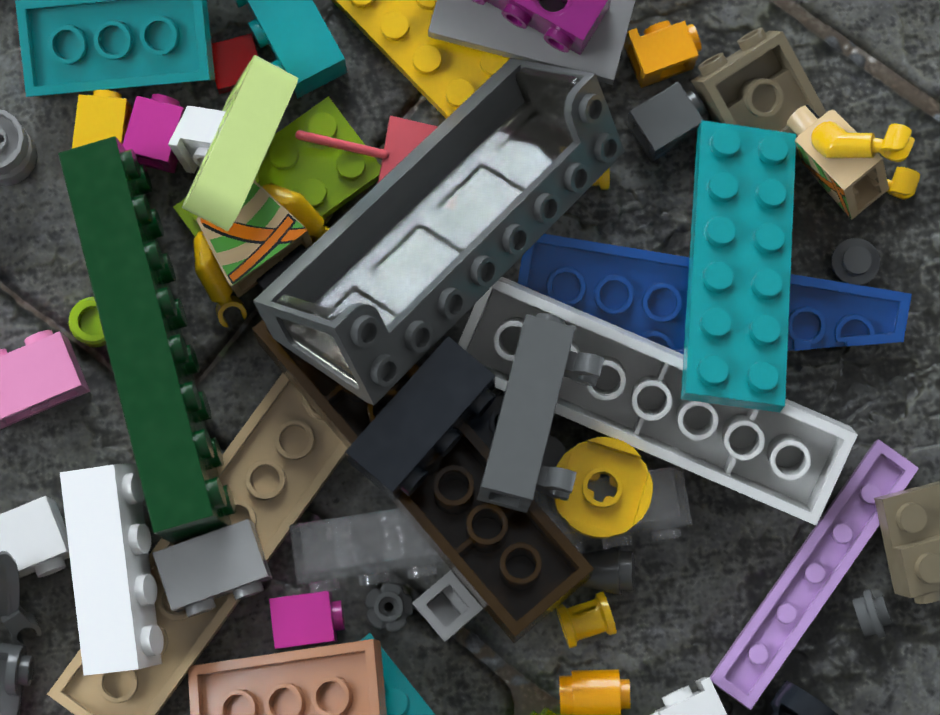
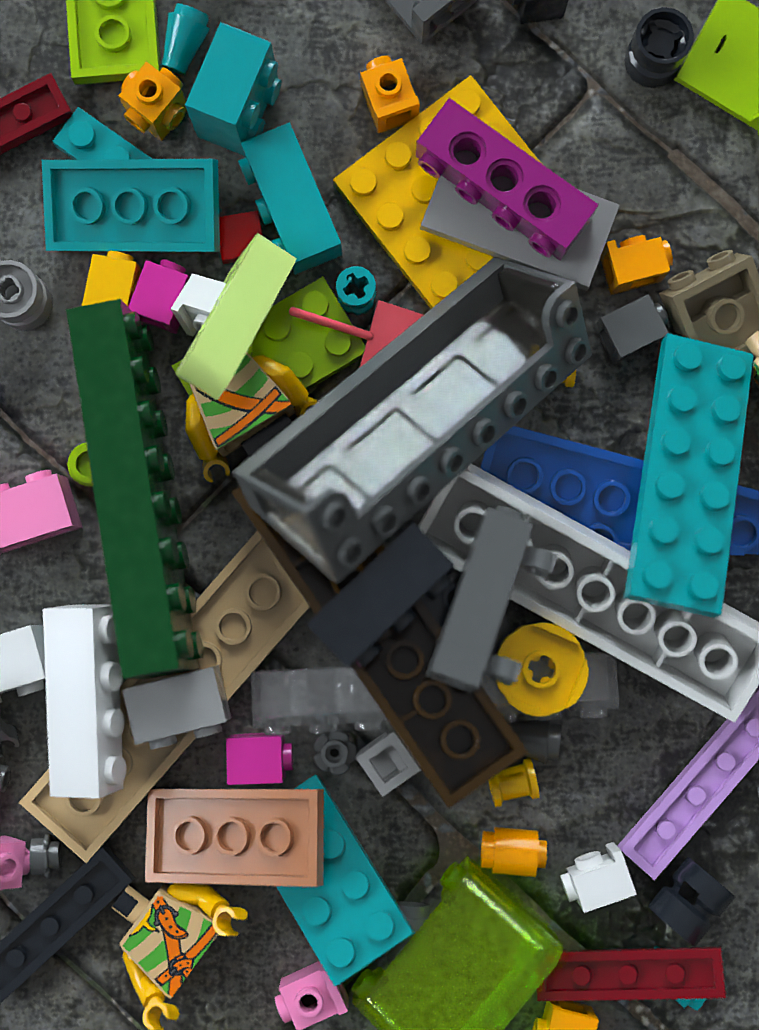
camera: 10 degrees right, 5 degrees up
none -> teal bush [336,266,376,315]

